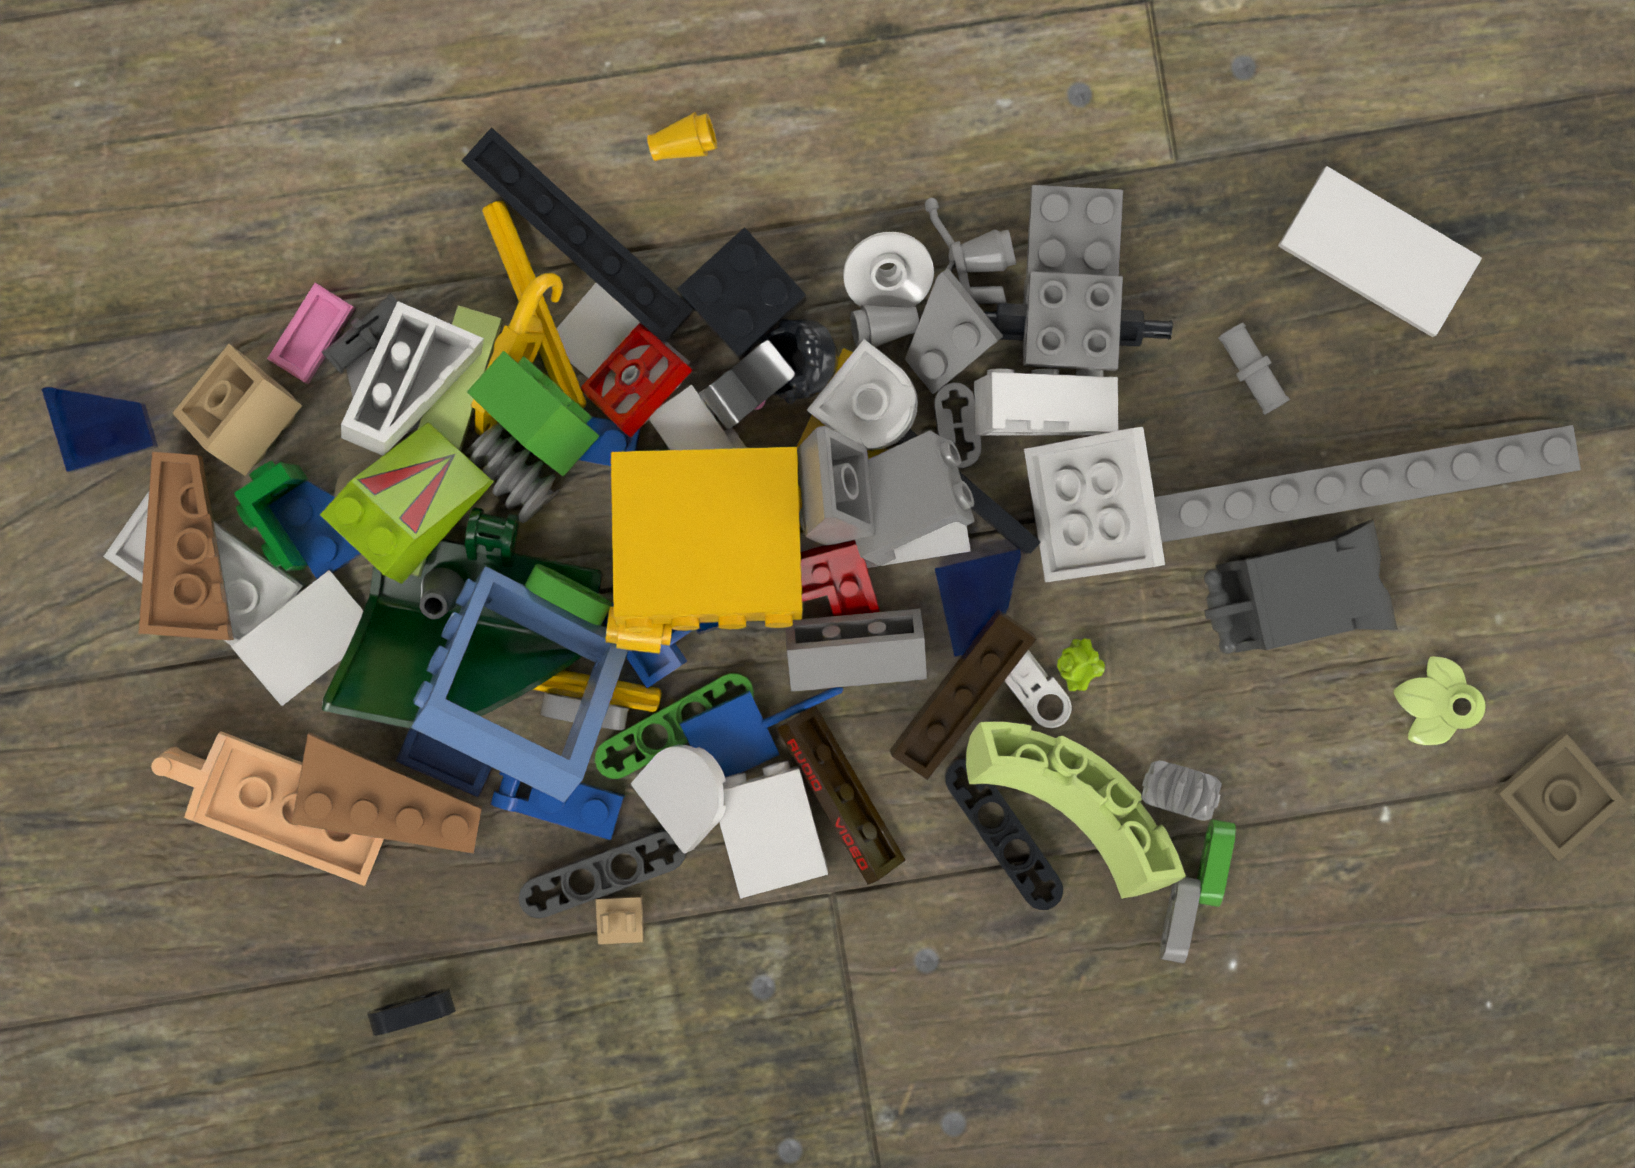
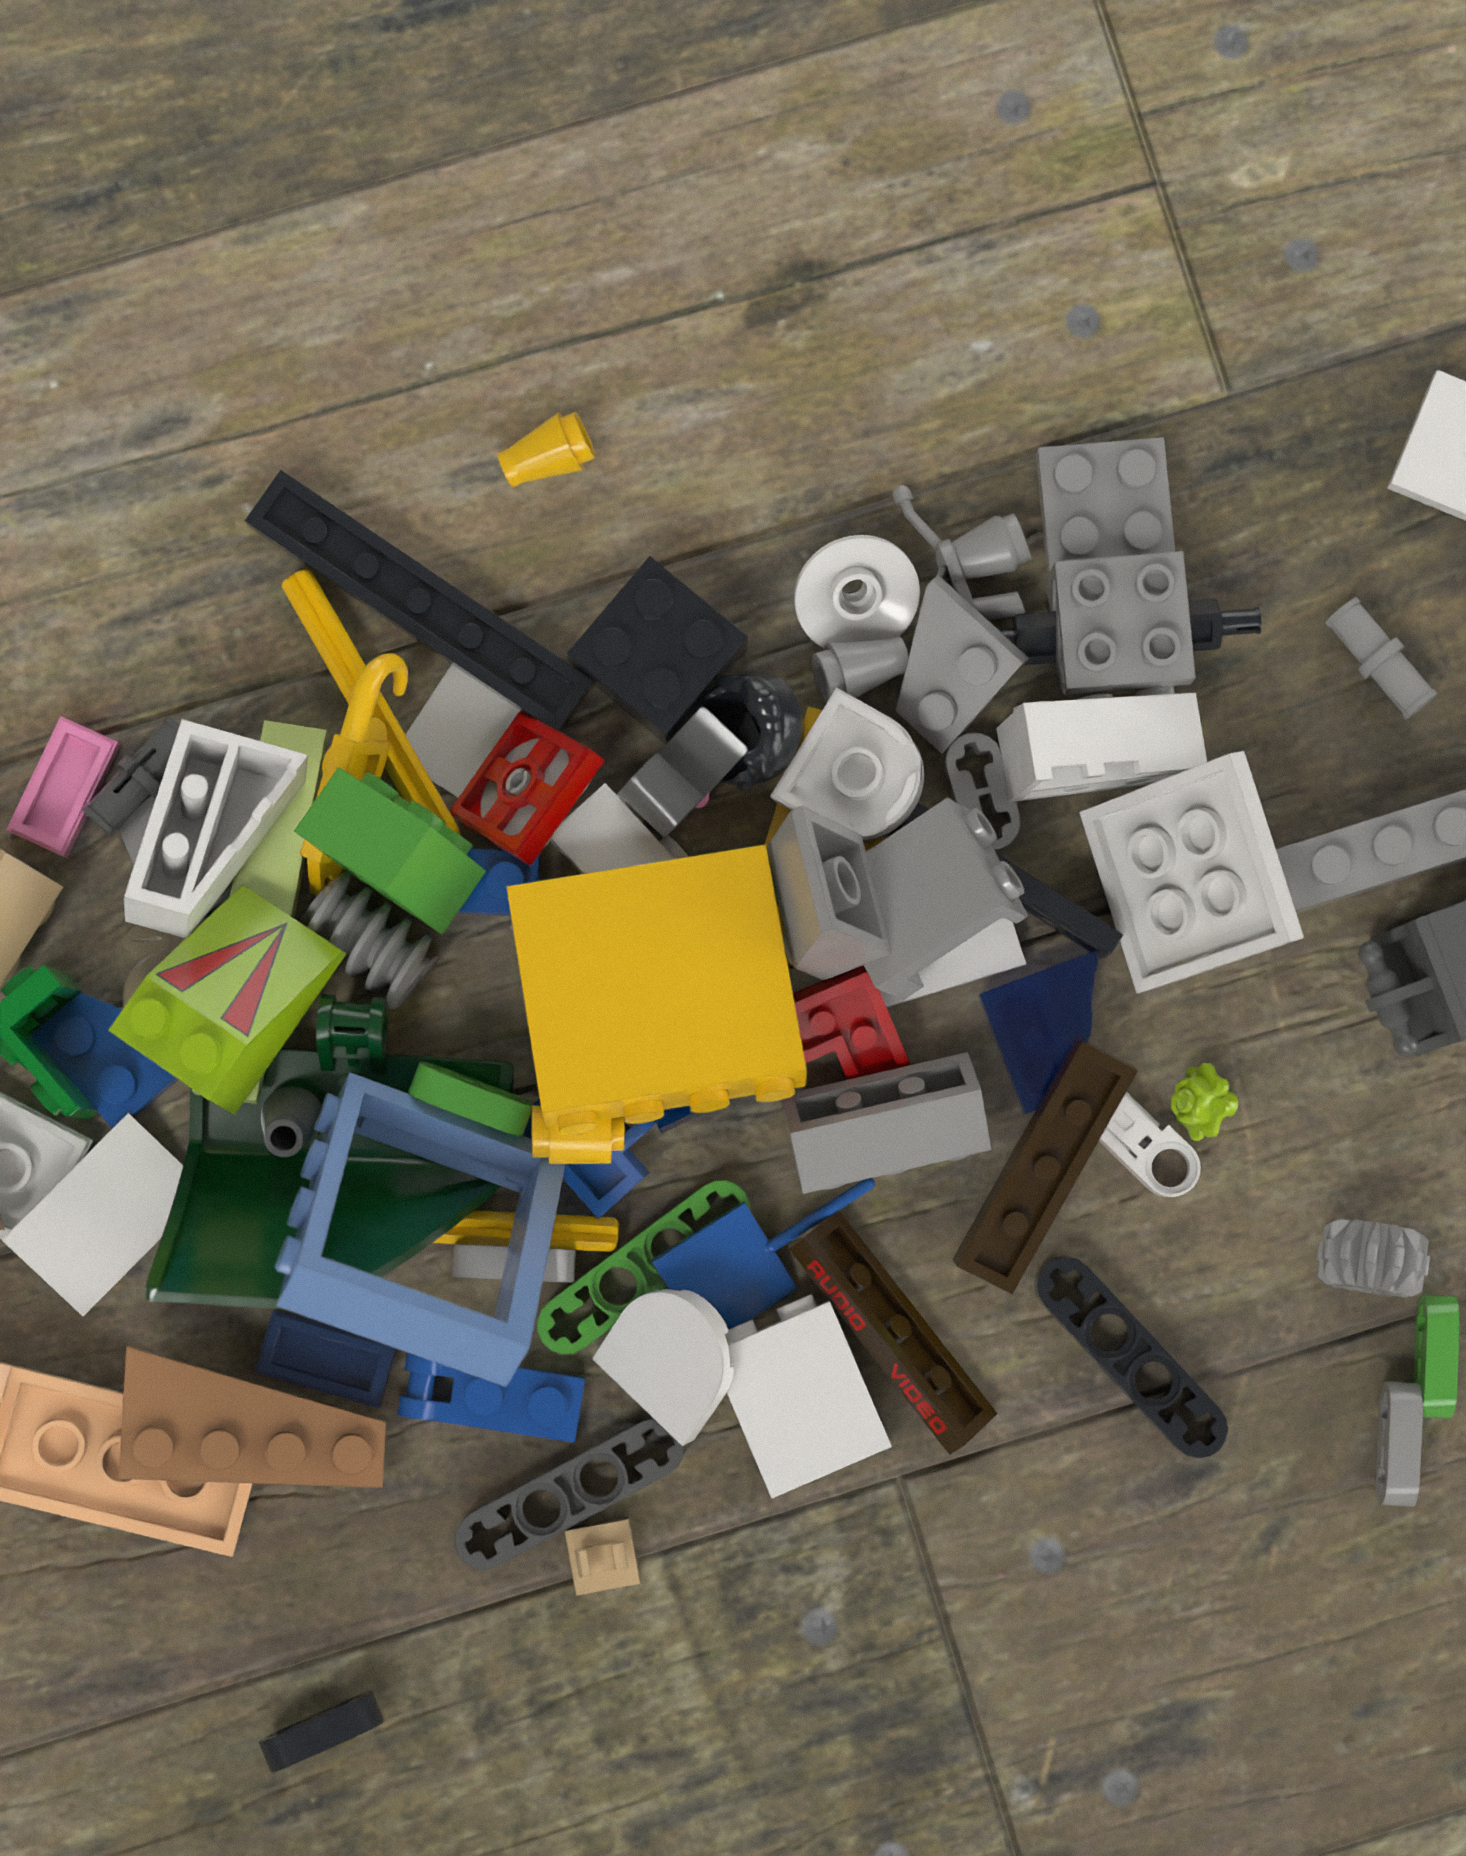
camera: 10 degrees left, 5 degrees down
yellowish green brick [966,722,1186,899] -> none

